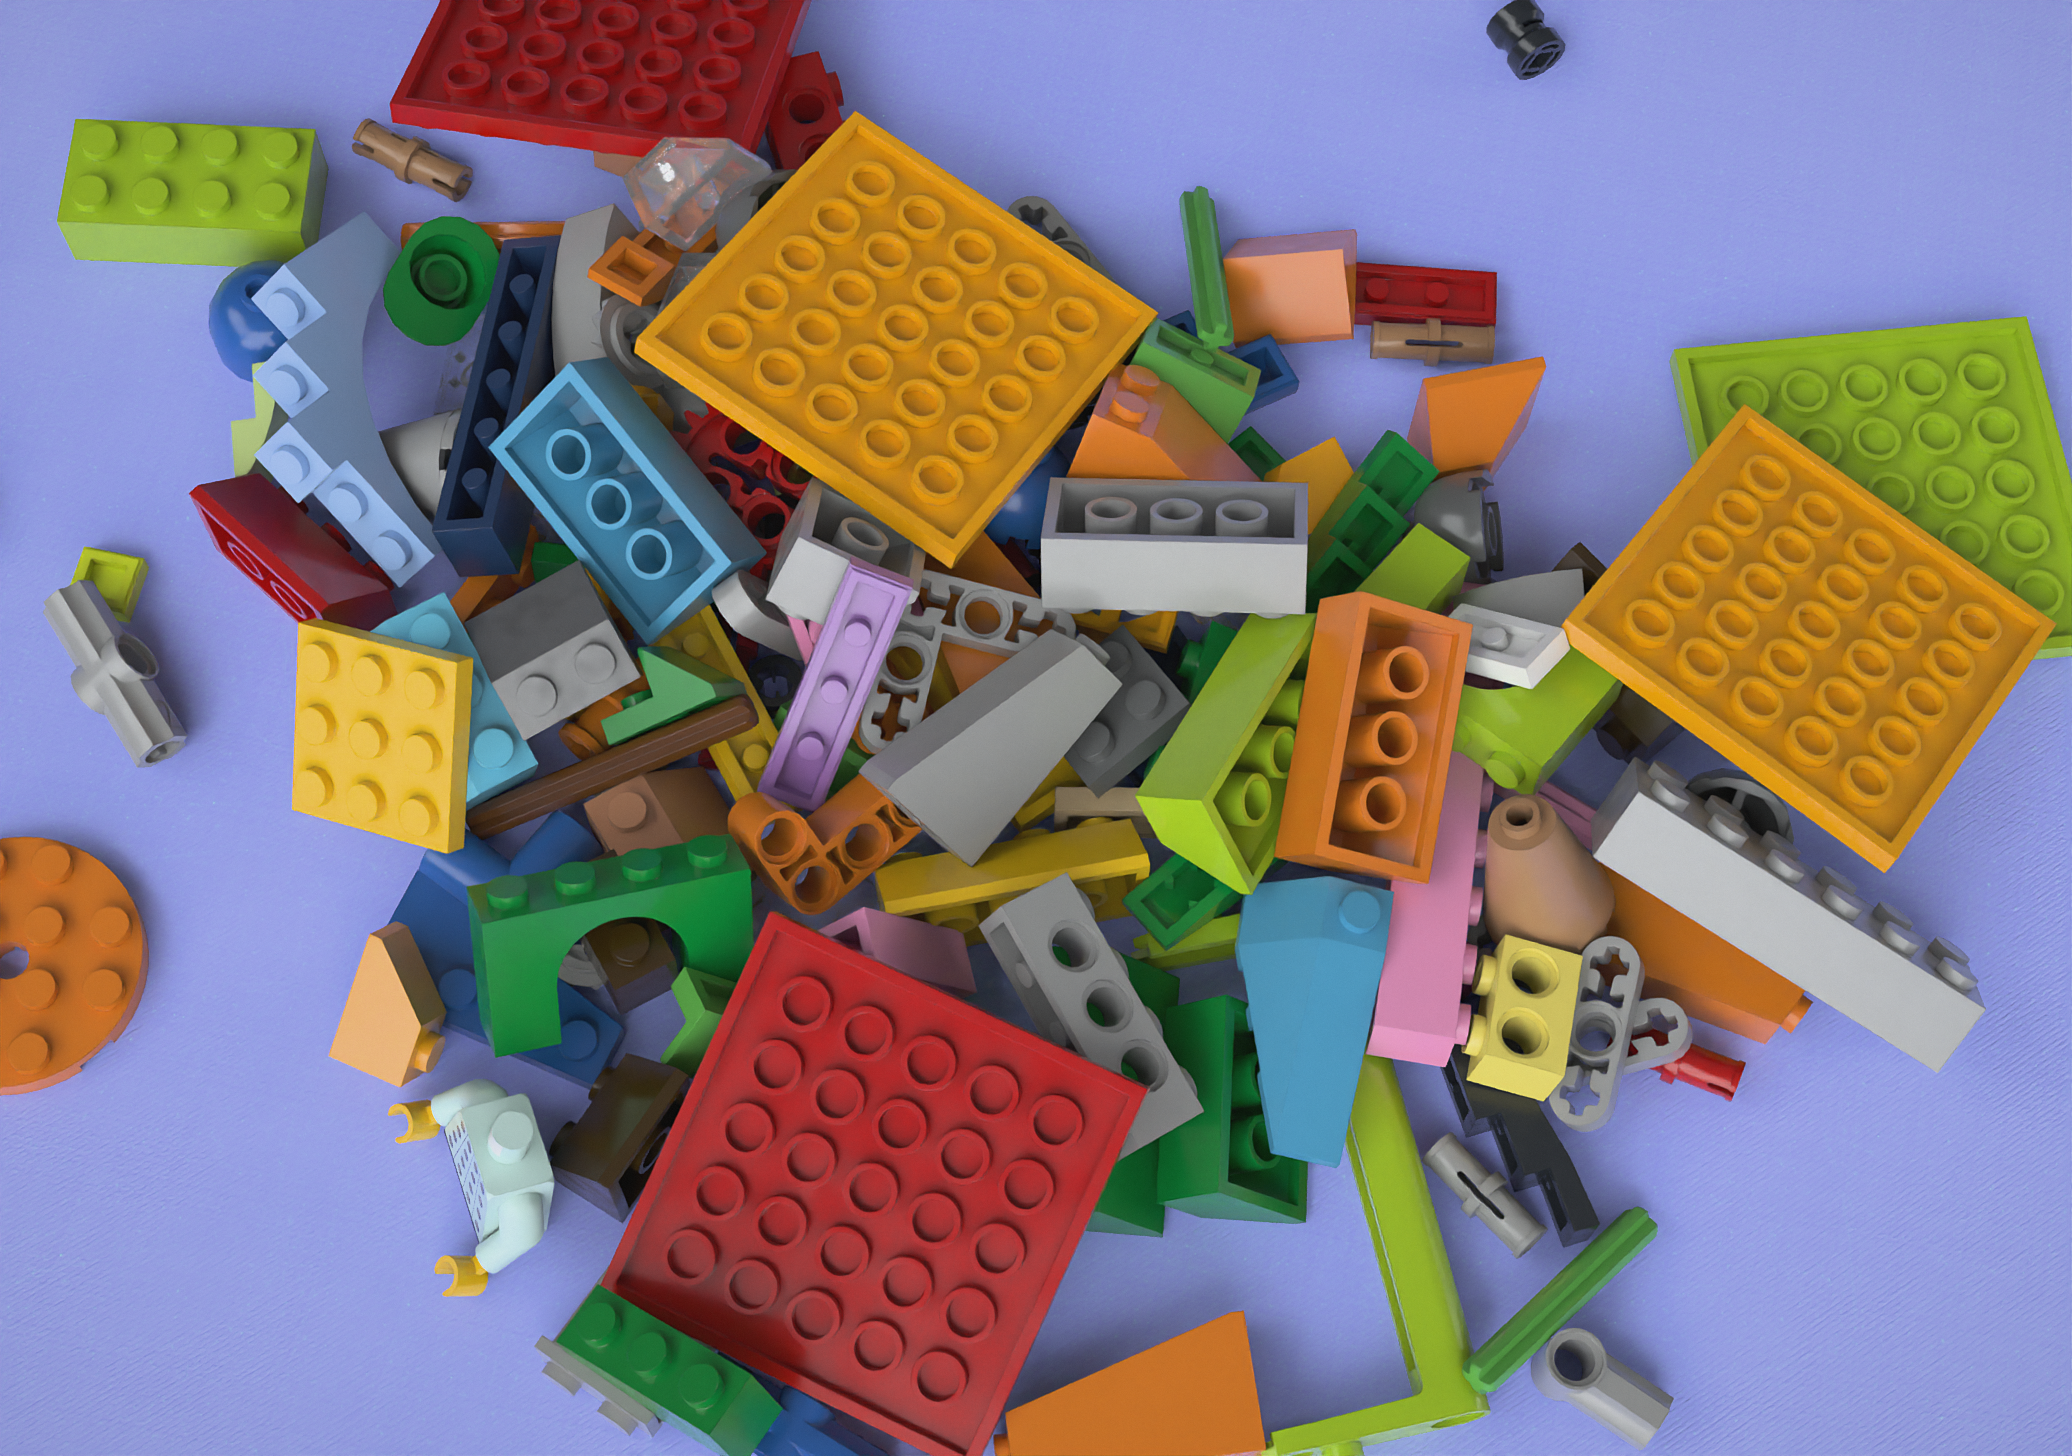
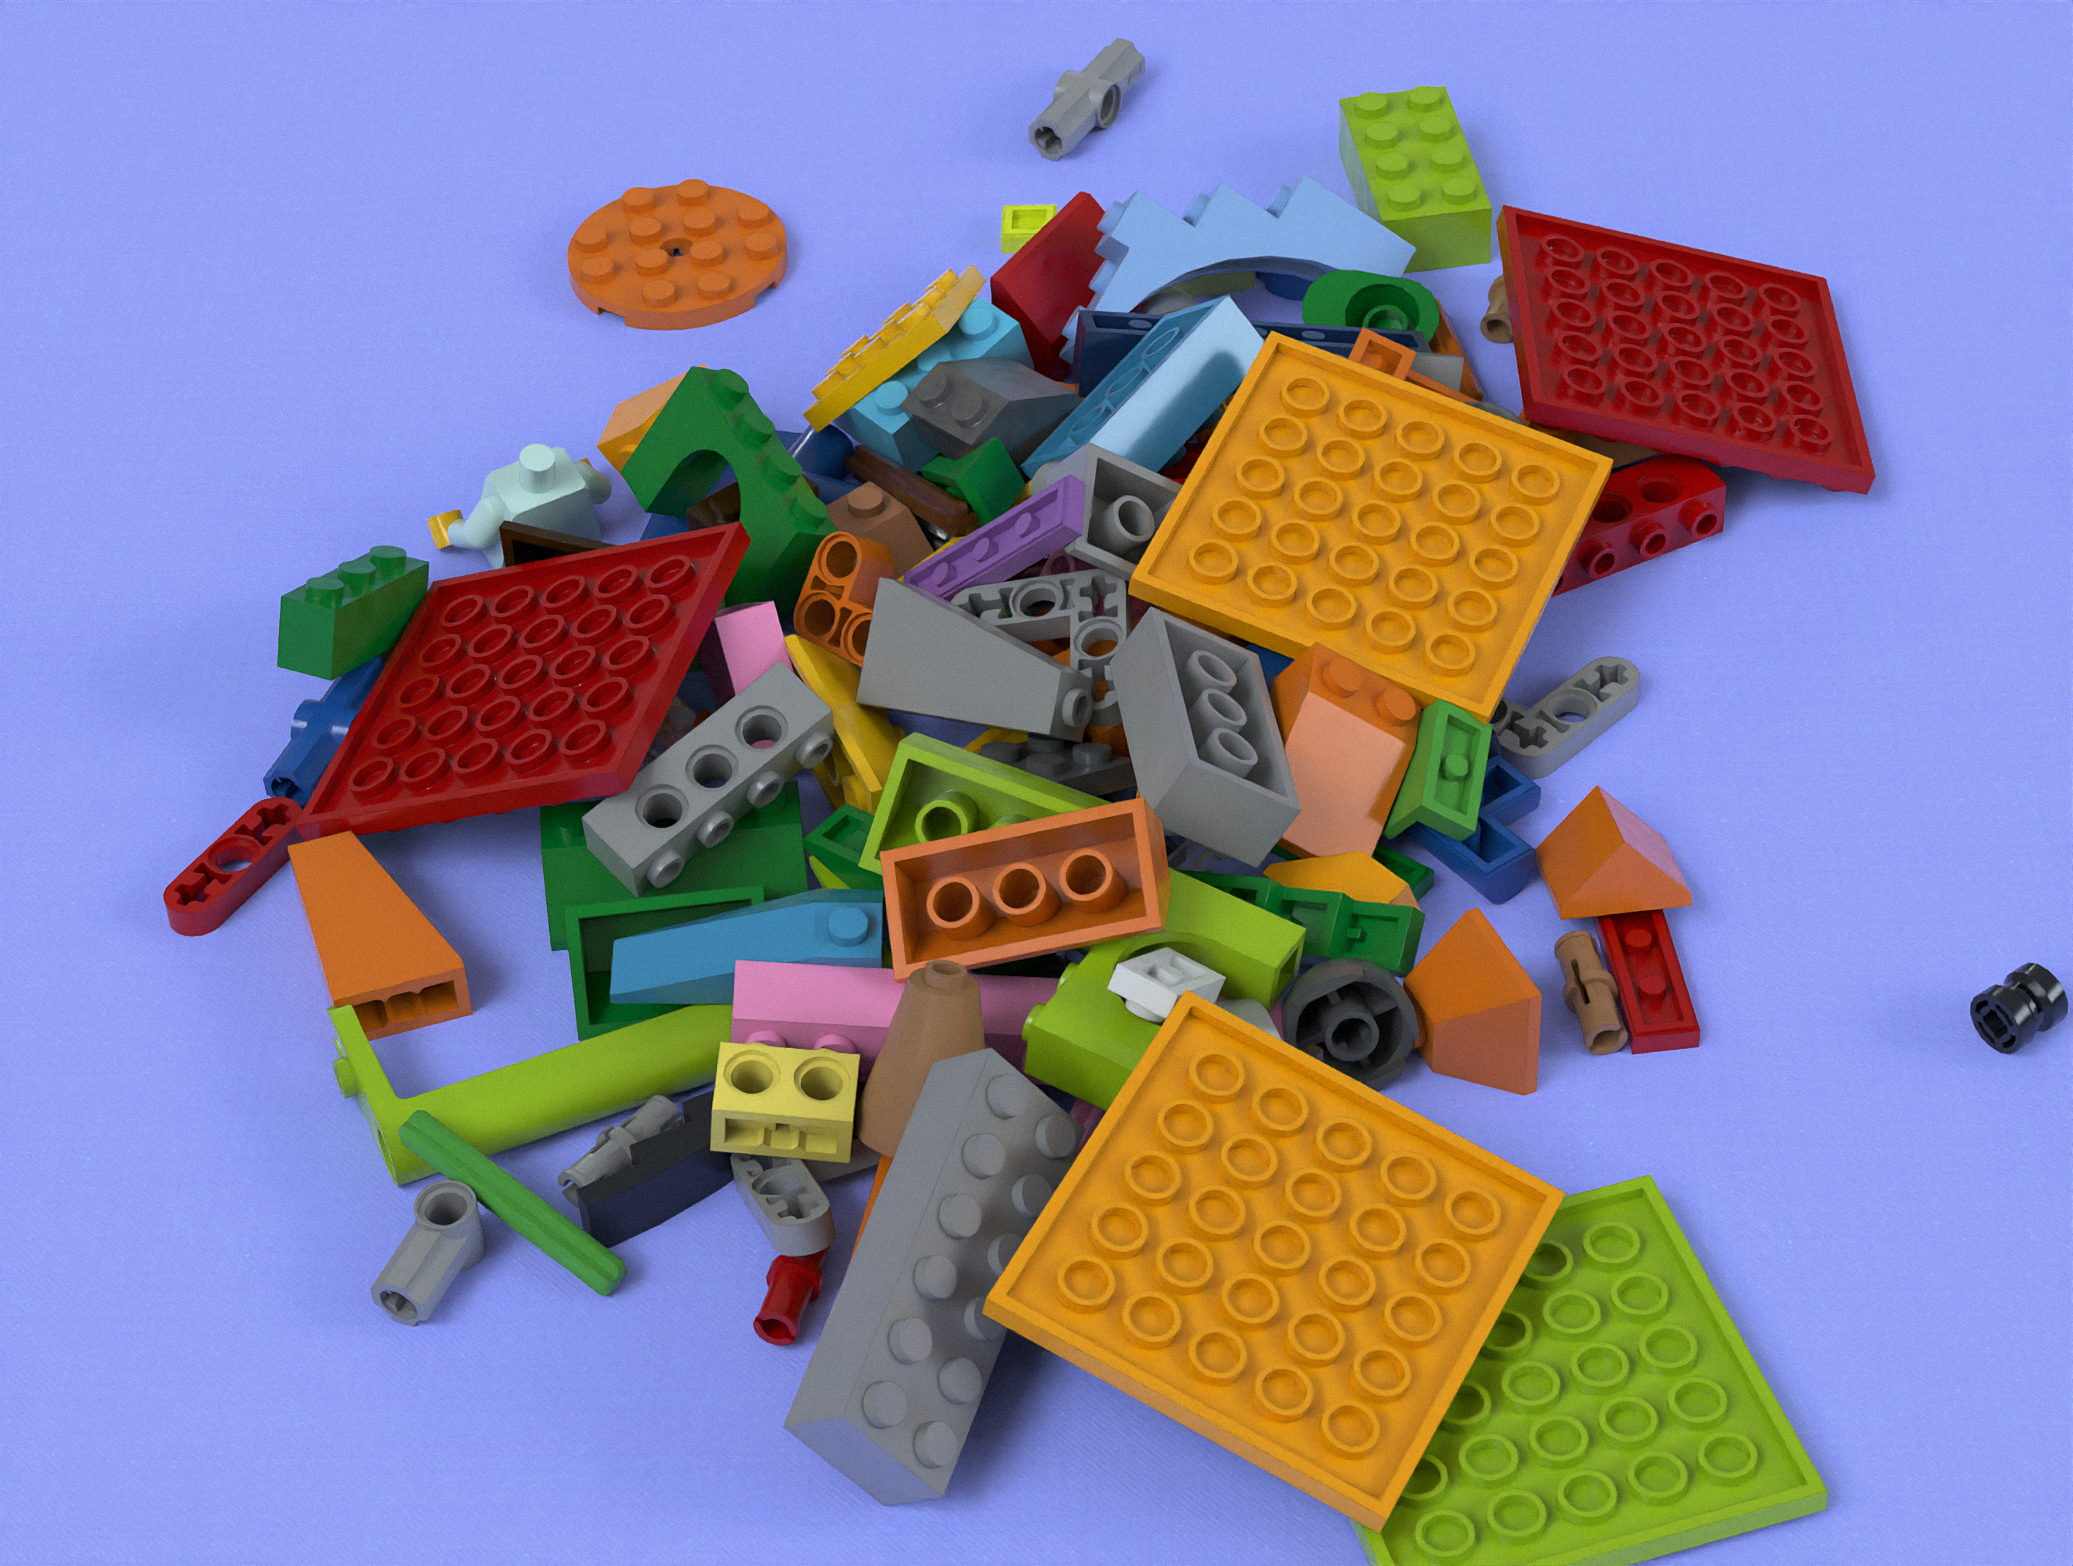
camera: 85 degrees right, 25 degrees down
light grey piece [43,580,188,768] -> none
clear slope [622,137,773,251] -> none
bright green axle [1179,186,1234,352] -> none
light grey beam [1549,936,1645,1132] -> none

